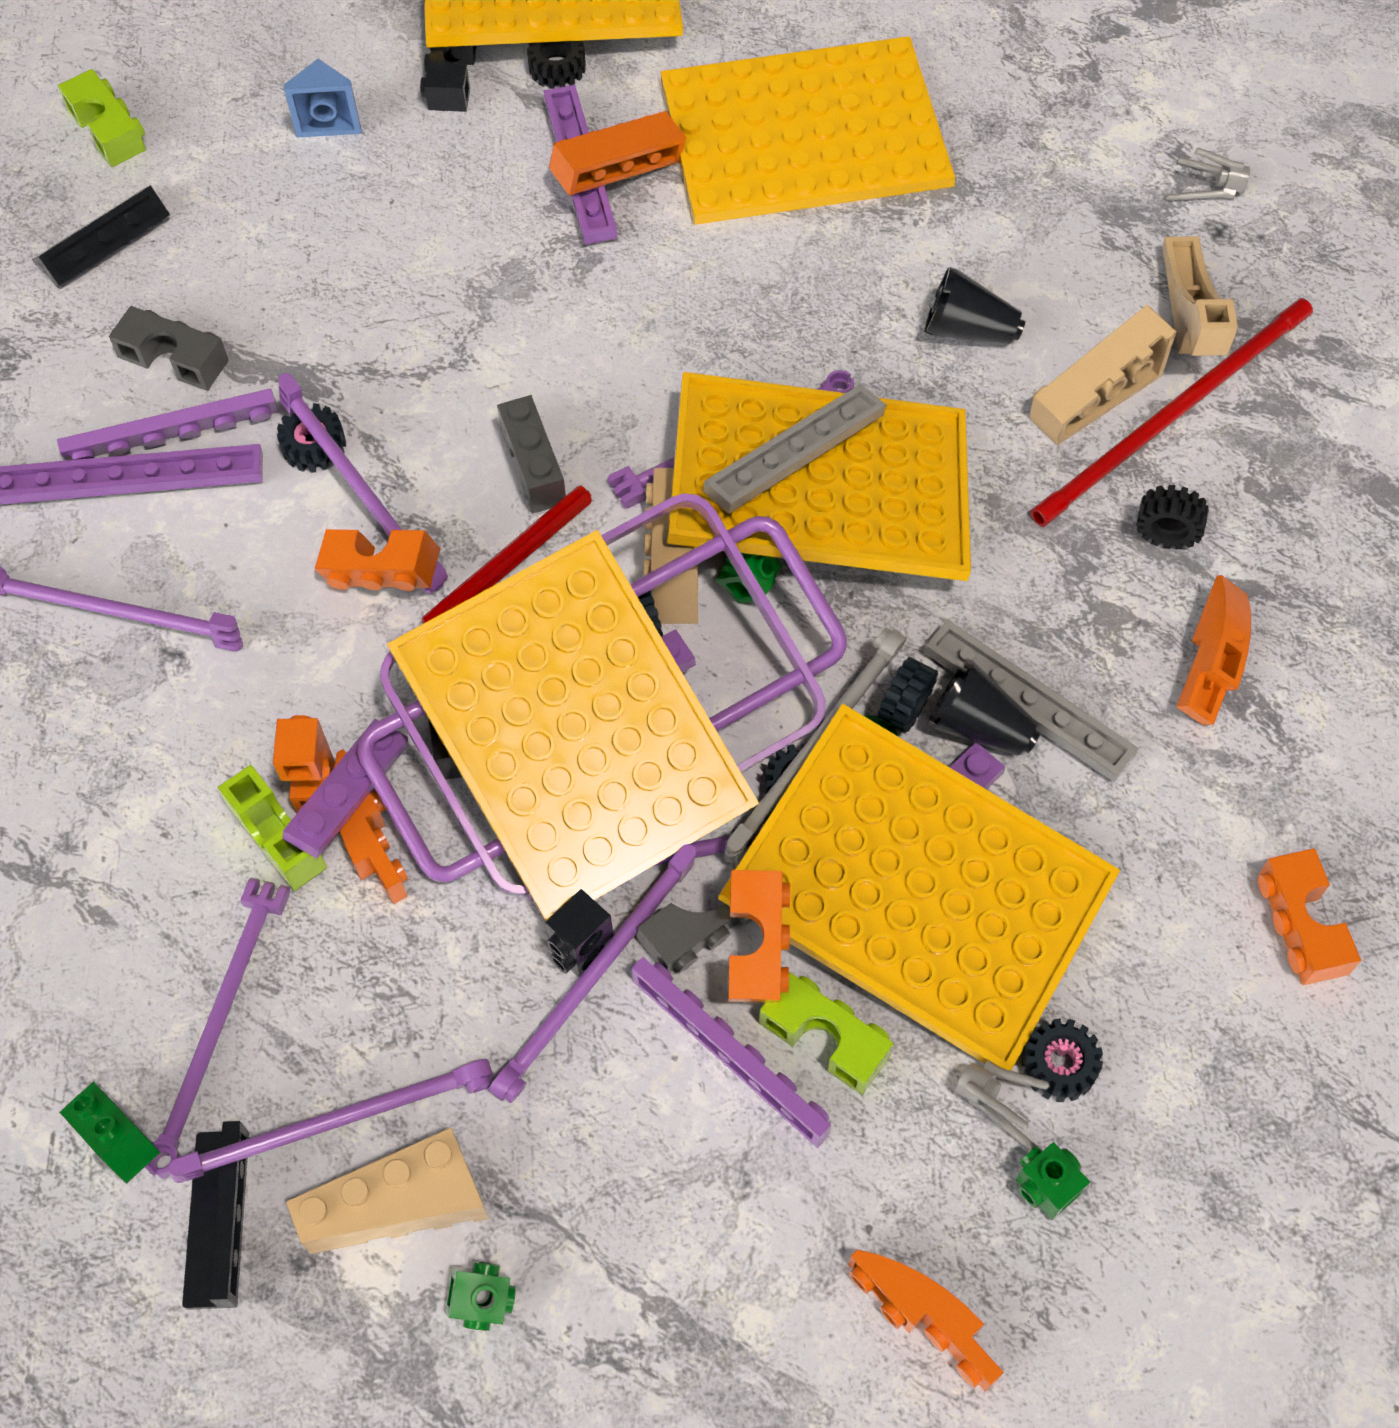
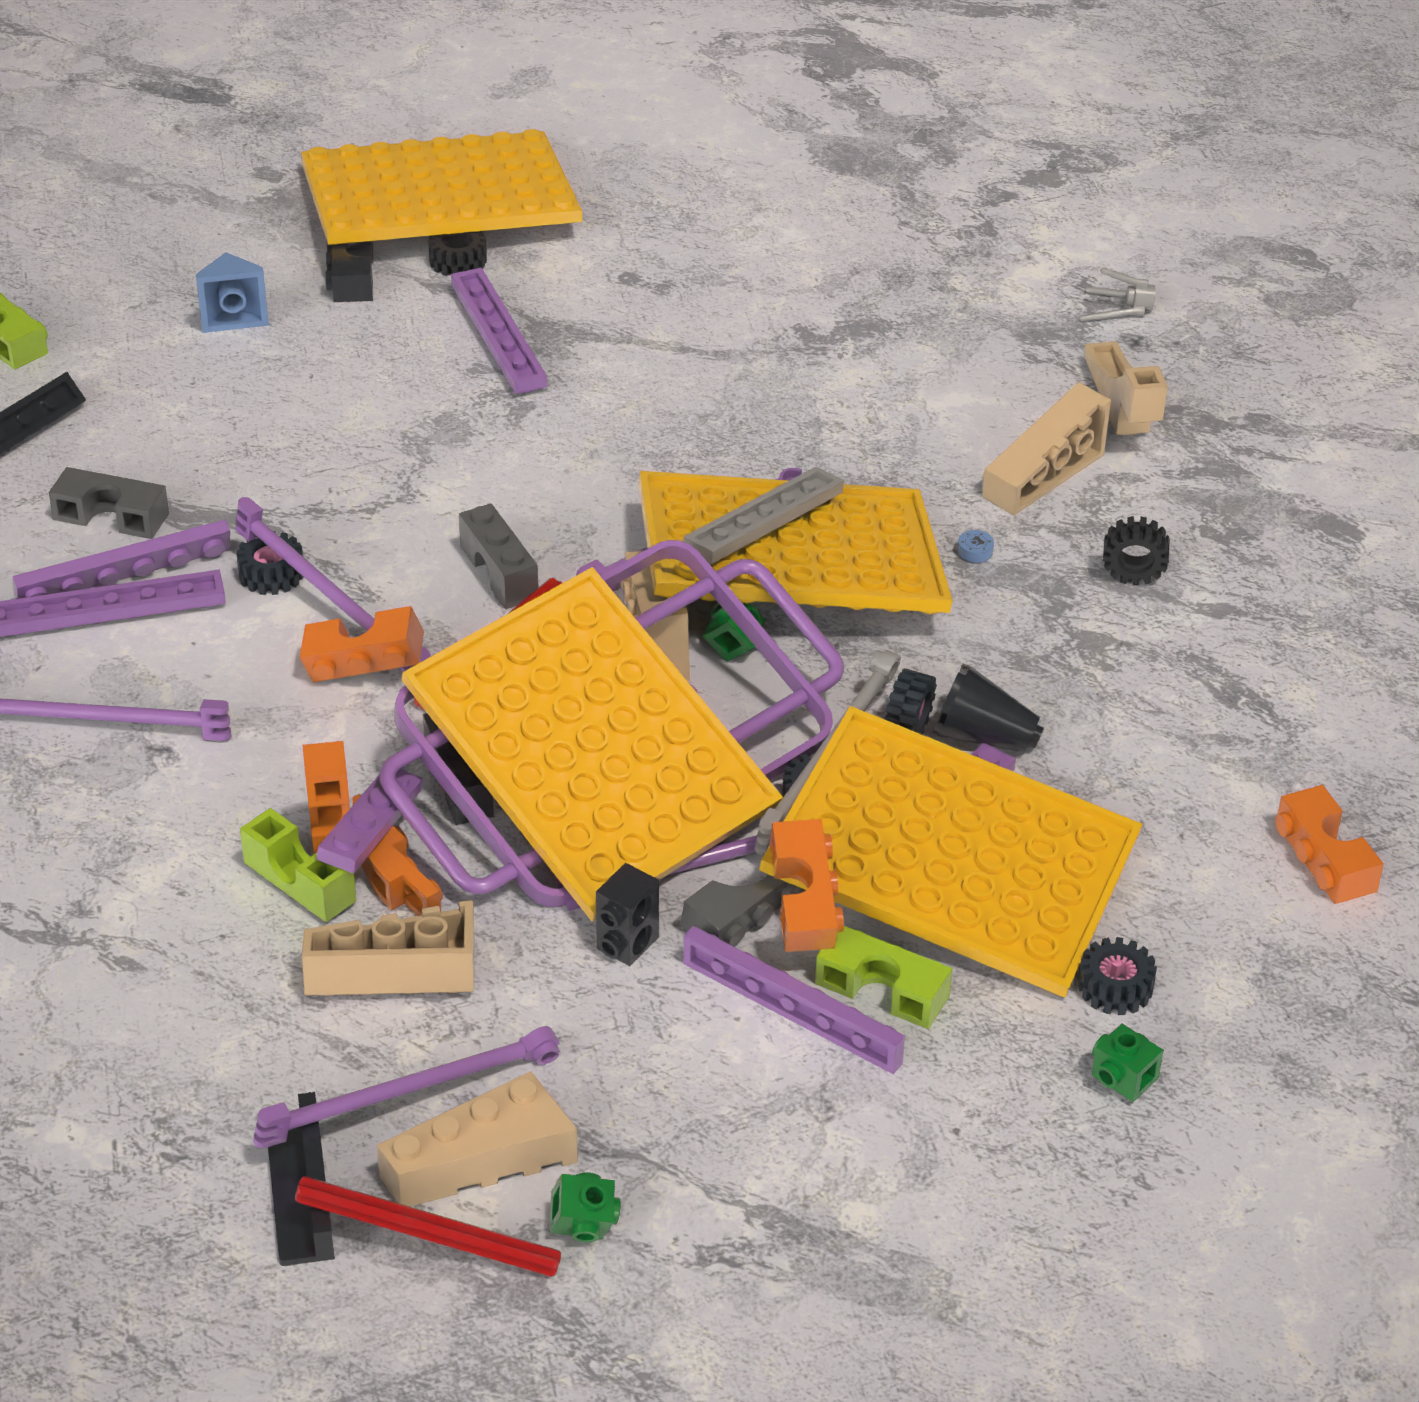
camera: 10 degrees left, 20 degrees down
green brick [59,1081,160,1184] -> none
medium lavender hinge [145,878,290,1179] -> none
medium lavender hinge [488,844,696,1103] -> none
orange brick [549,111,687,196] -> none
yellow plate [661,36,955,225] -> none
orange slope [848,1249,1004,1392] -> none
black cone [924,267,1026,345] -> none
light grey plate [924,620,1139,782] -> none
light grey plant [956,1061,1049,1151] -> none
red piece [1030,298,1313,527] -> none
orange slope [1176,575,1251,726] -> none
none -> red axle [295,1176,561,1277]
none -> tan wedge [302,900,475,996]
none -> medium blue tile [957,530,994,563]

